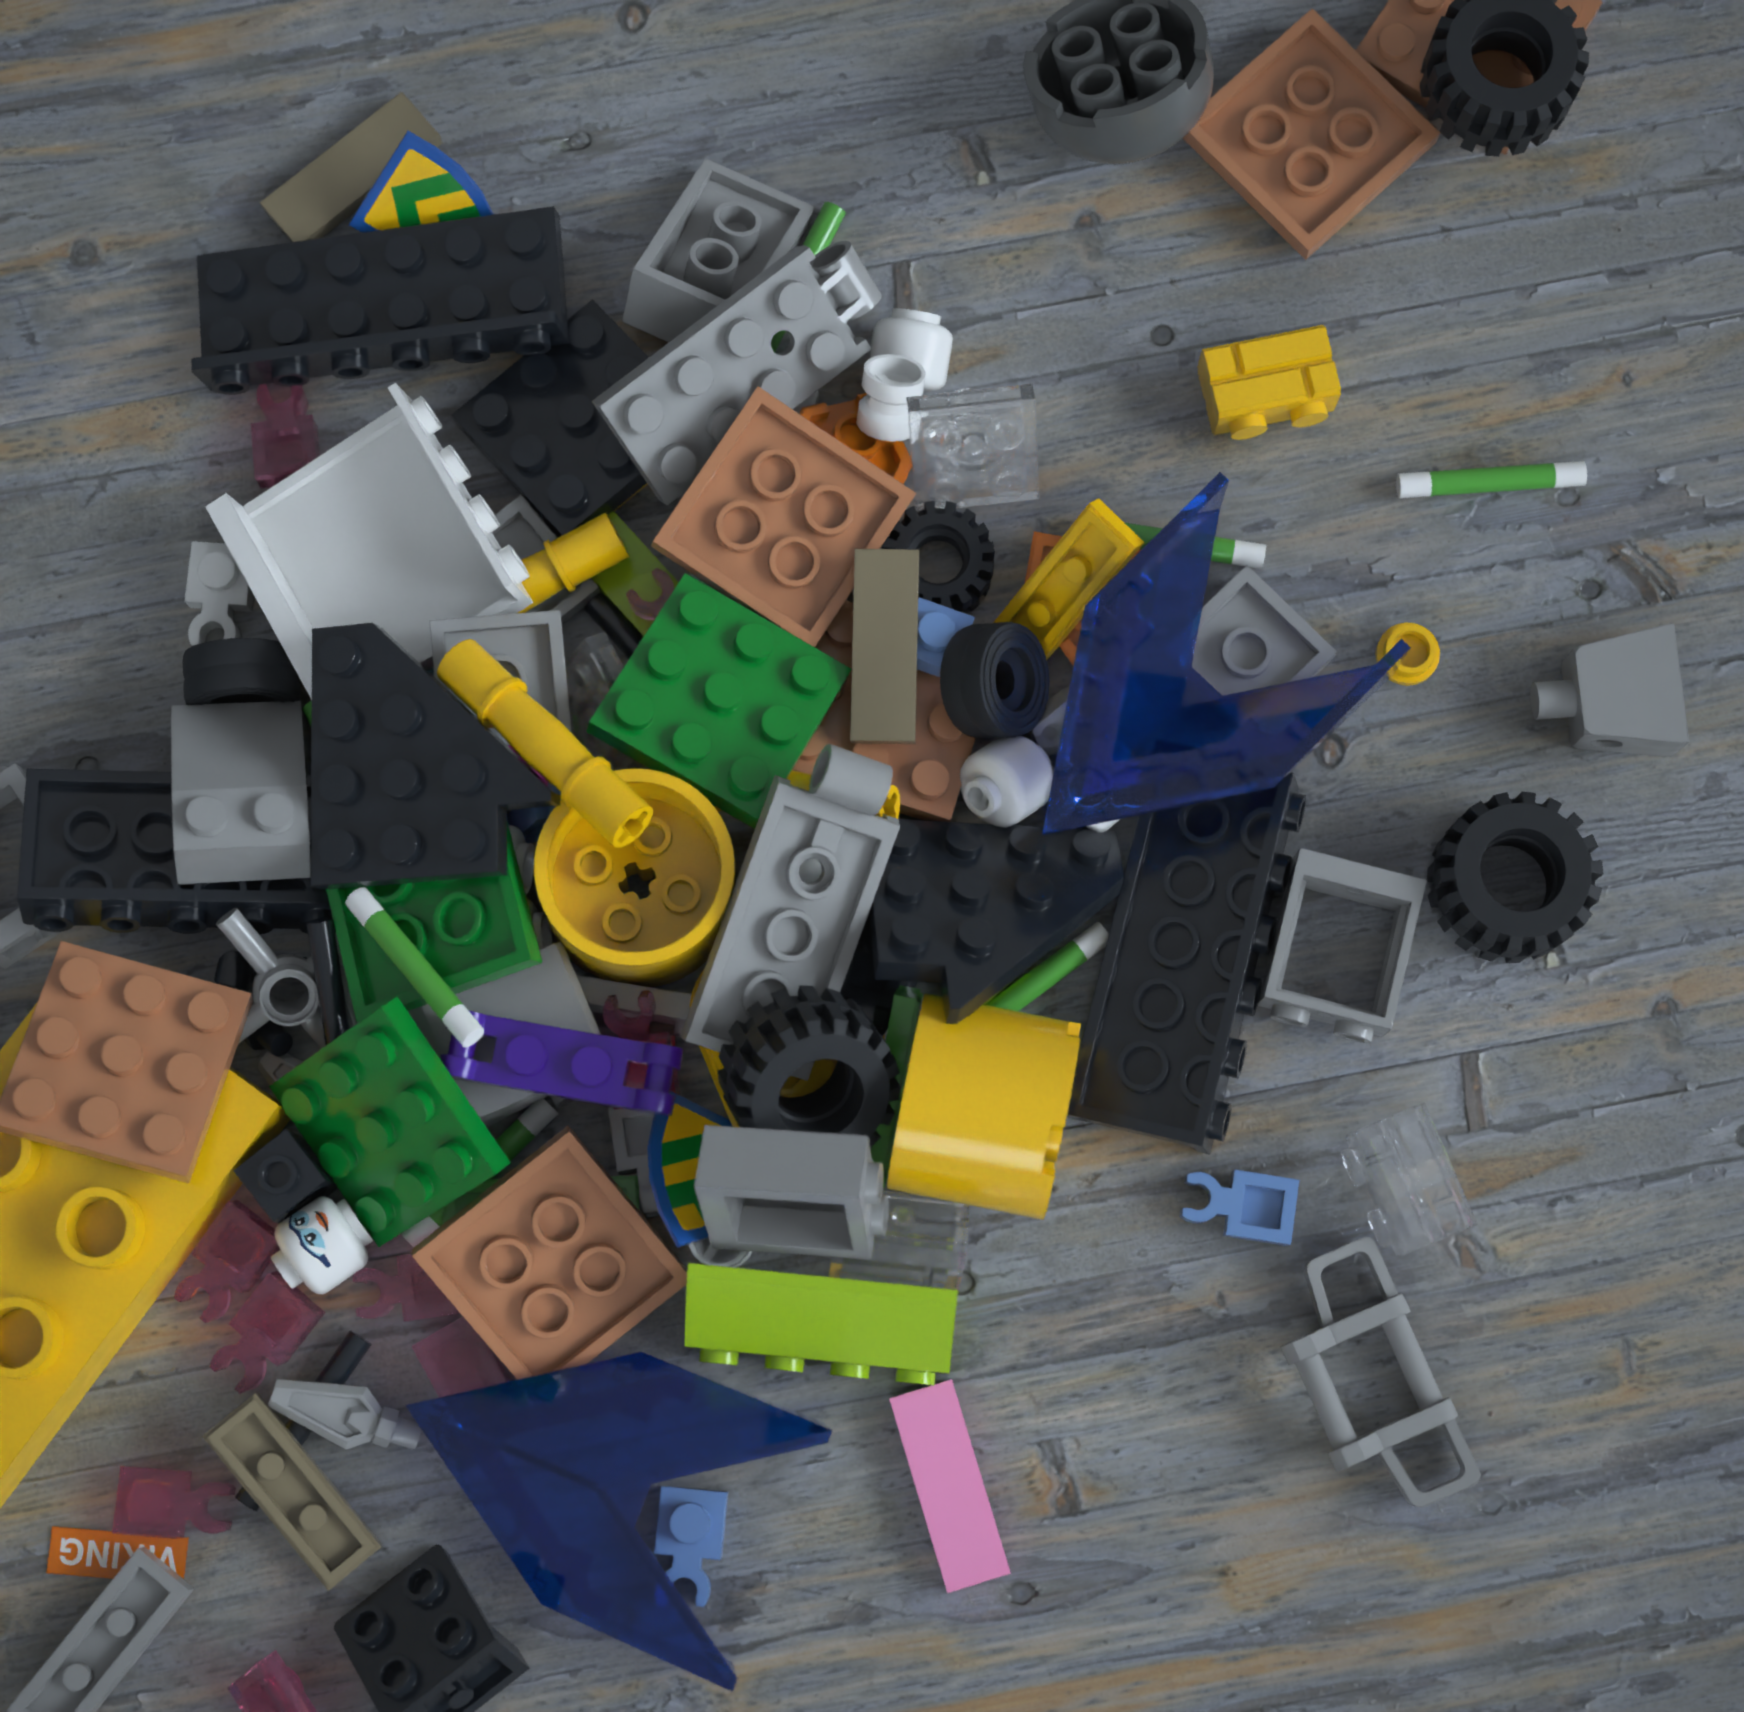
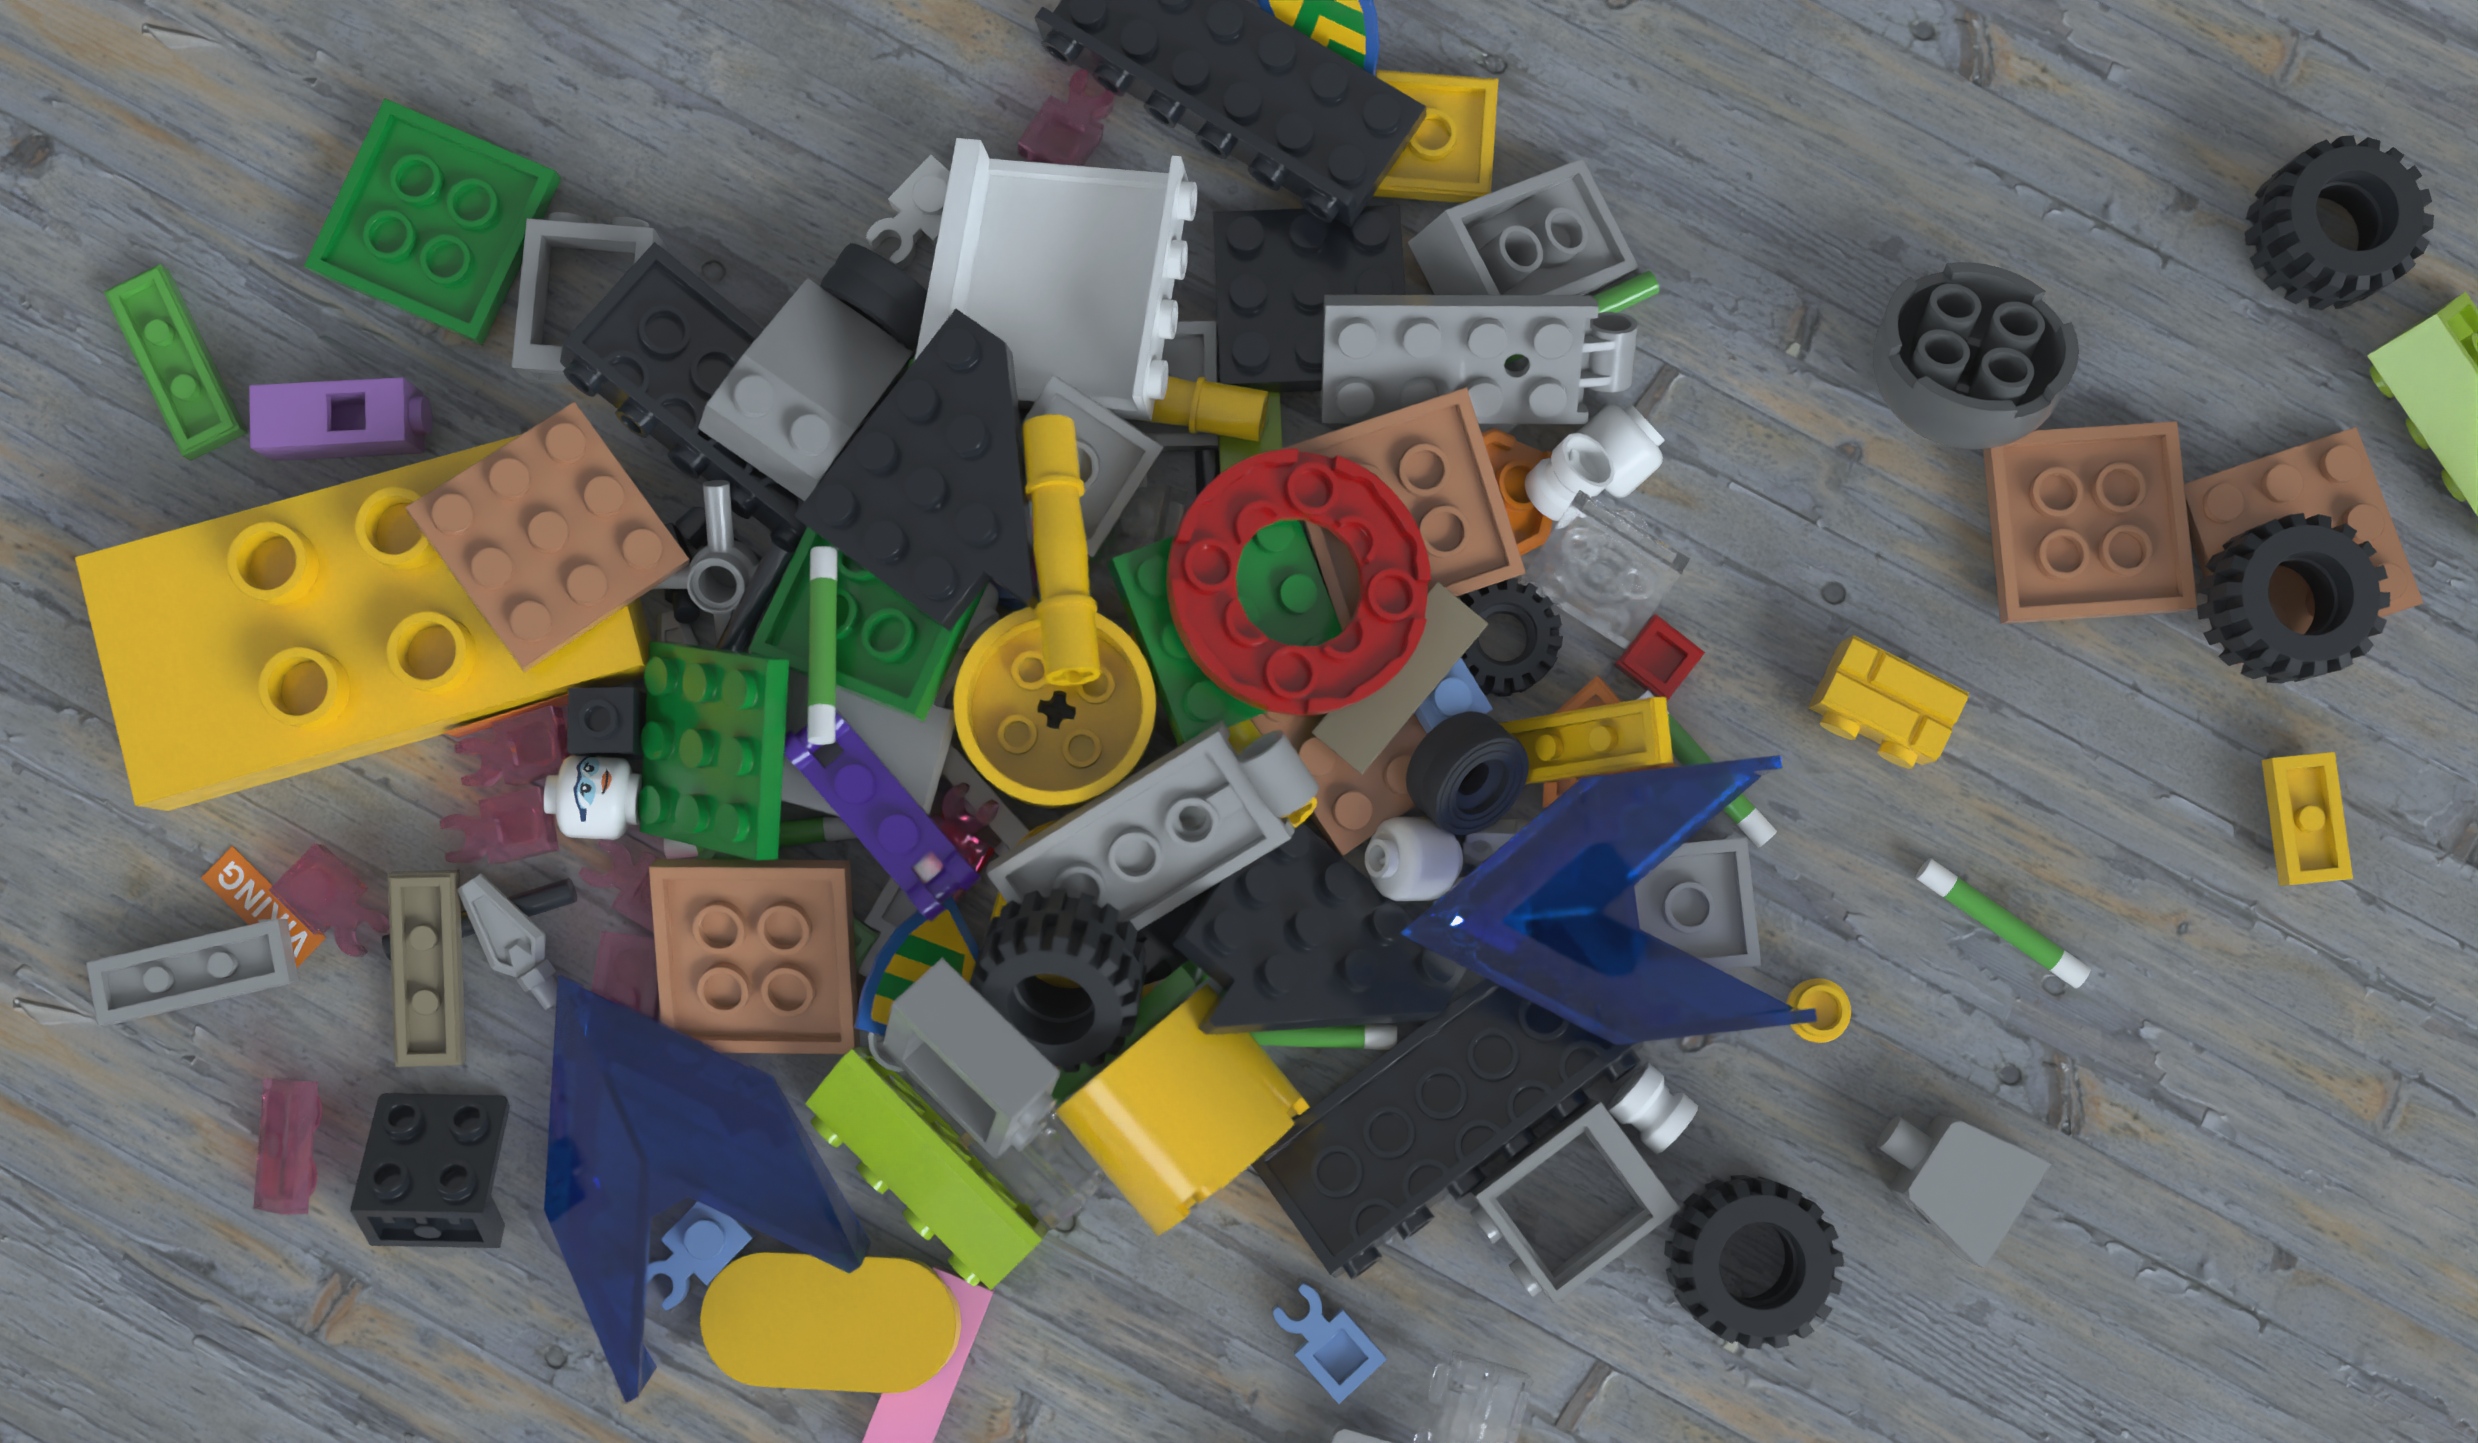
camera: 30 degrees right, 5 degrees up
none -> orange sticker [444,694,568,738]
none -> yellow tile [700,1251,961,1393]
none -> red plate [1167,448,1431,716]
none -> yellow plate [1373,70,1498,203]
none -> white wheel [1607,1062,1698,1154]
none -> red tile [1614,614,1705,702]
none -> yellow plate [2262,752,2353,886]

